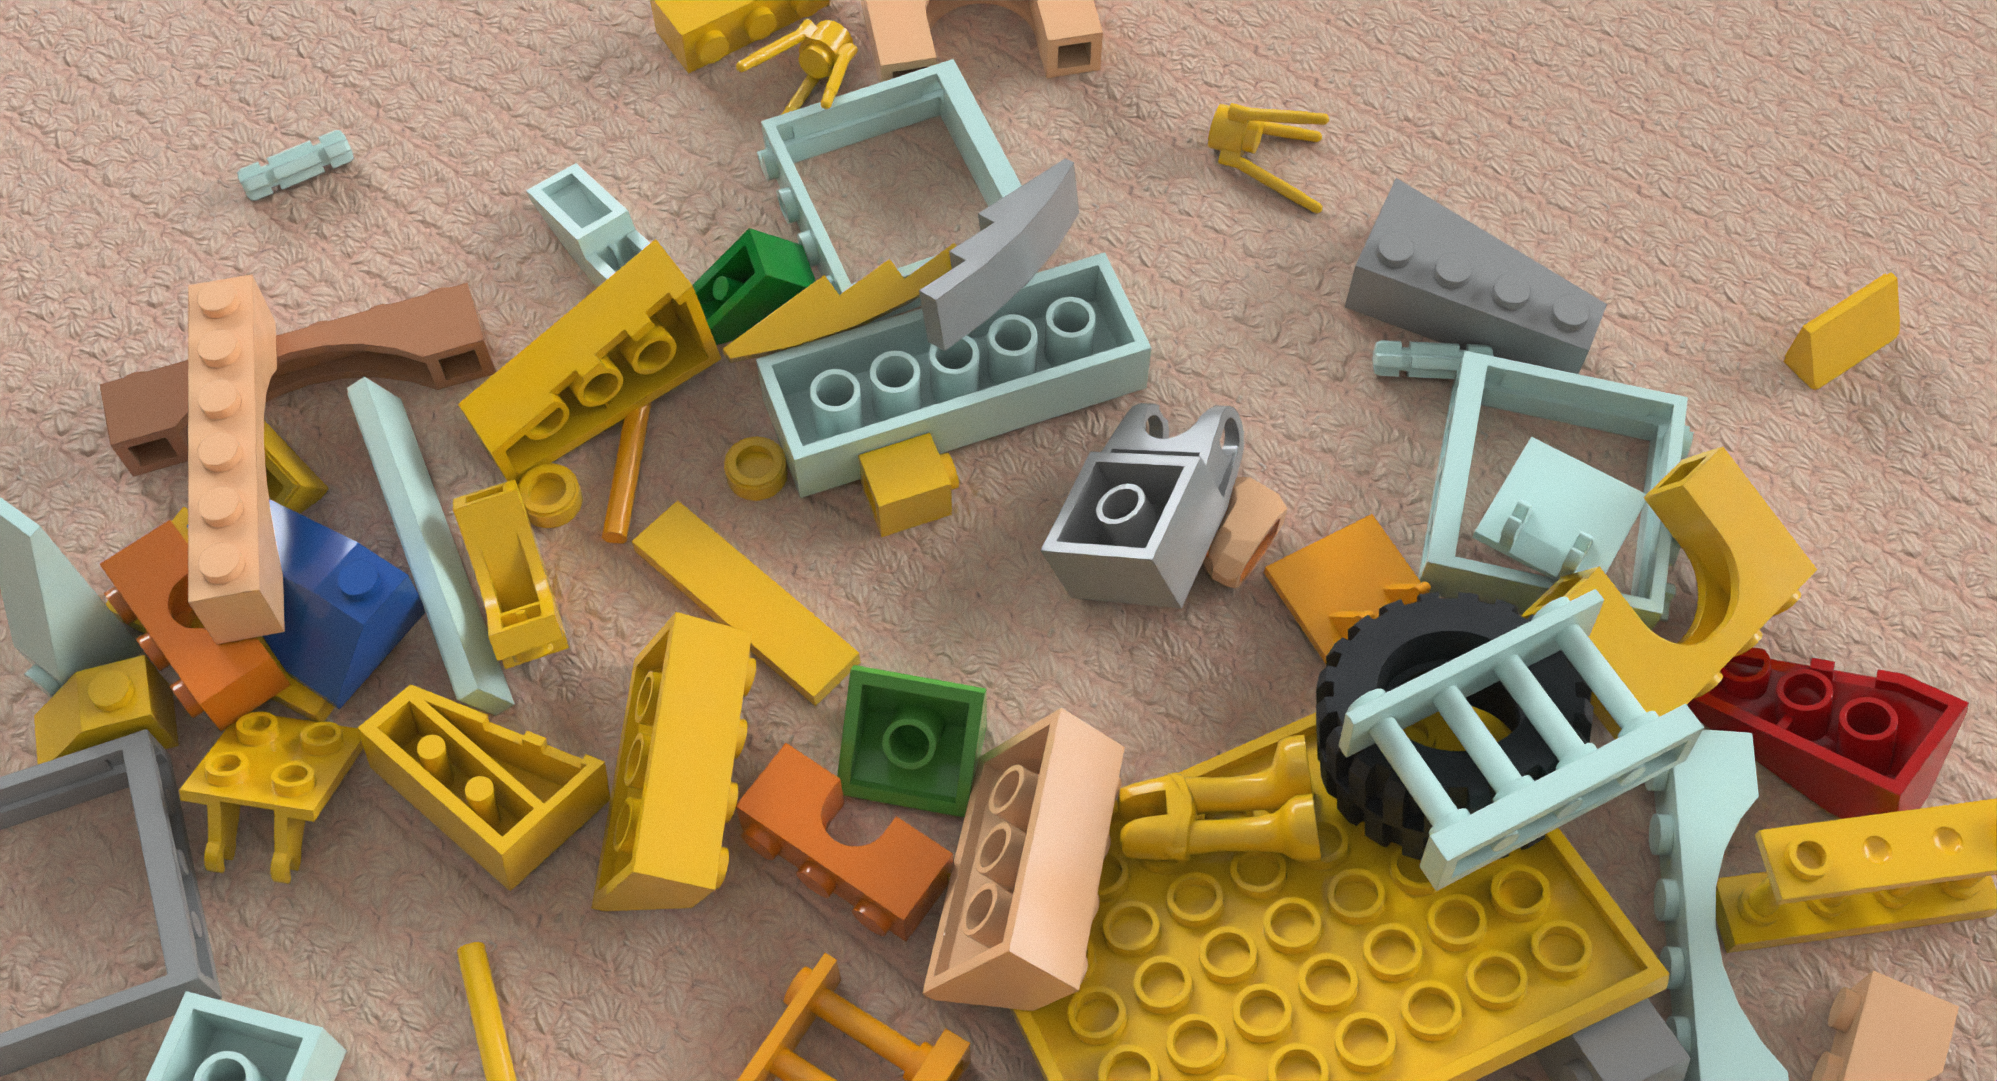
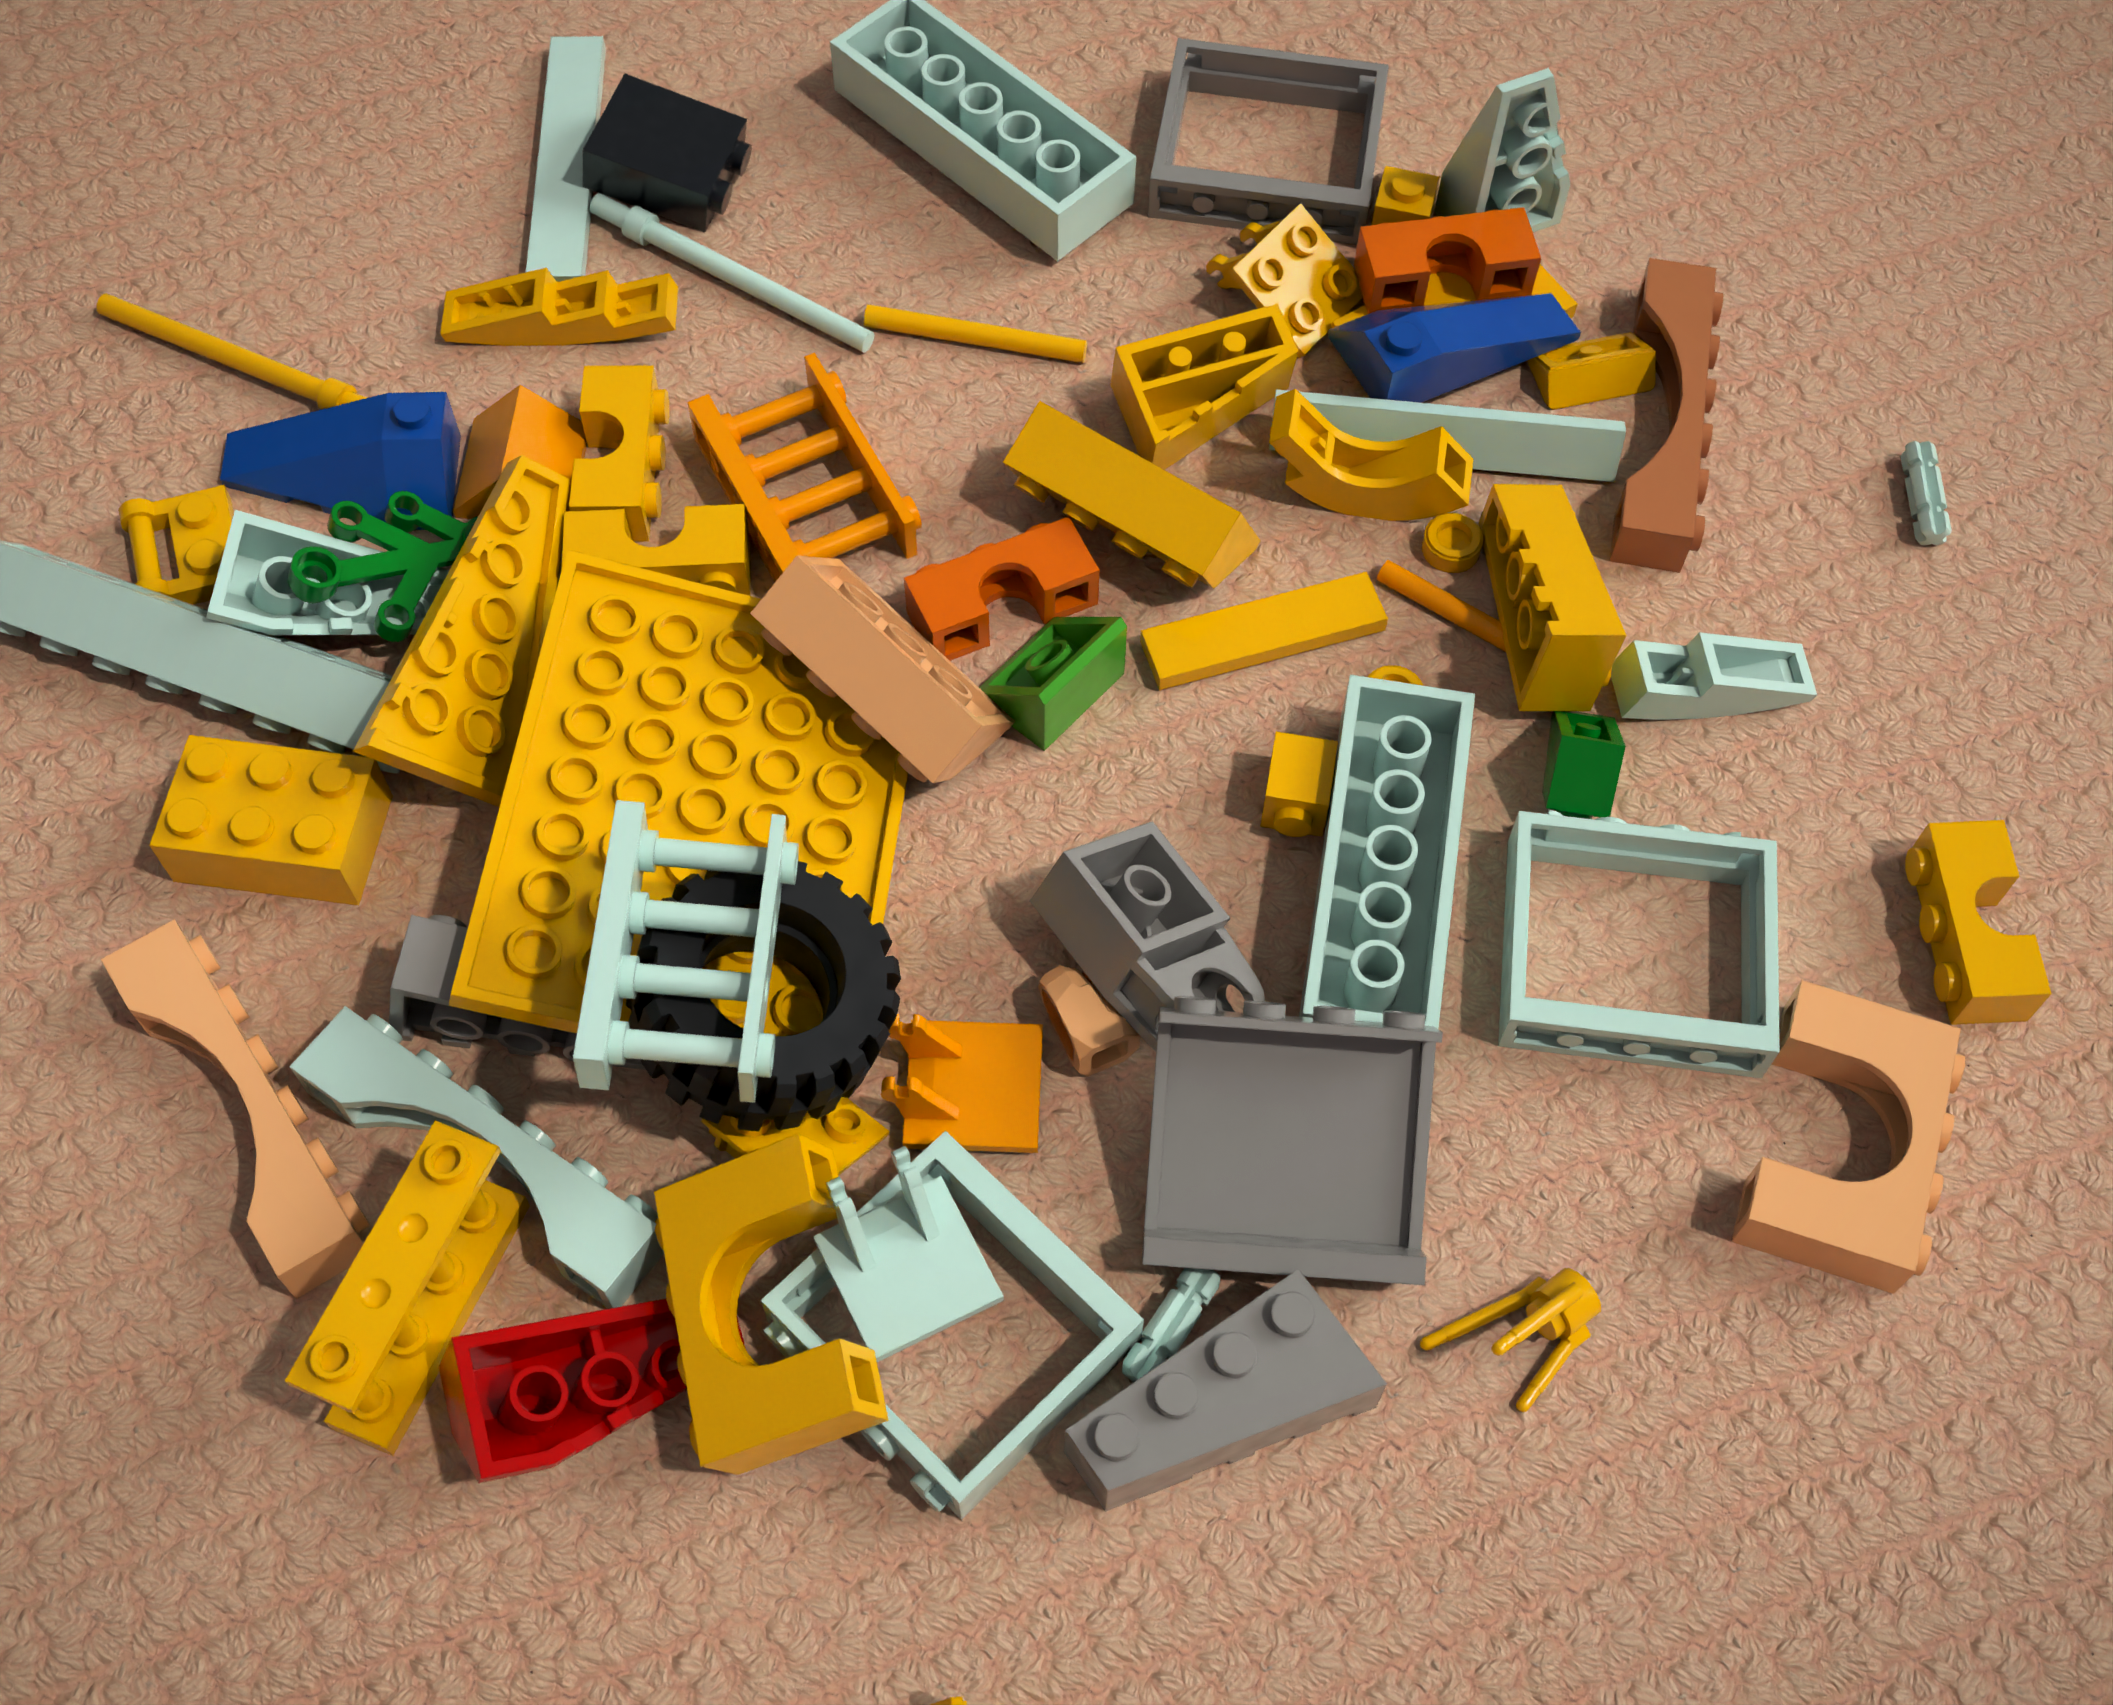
camera: 120 degrees right, 0 degrees up
light nougat arch [188,274,285,644] -> none
yellow slope [723,243,957,363] -> none
yellow plant [736,19,858,115] -> none
light grey slope [919,158,1079,351] -> none
yellow piece [1117,735,1322,862] -> none
none -> light grey panel [1142,996,1443,1285]

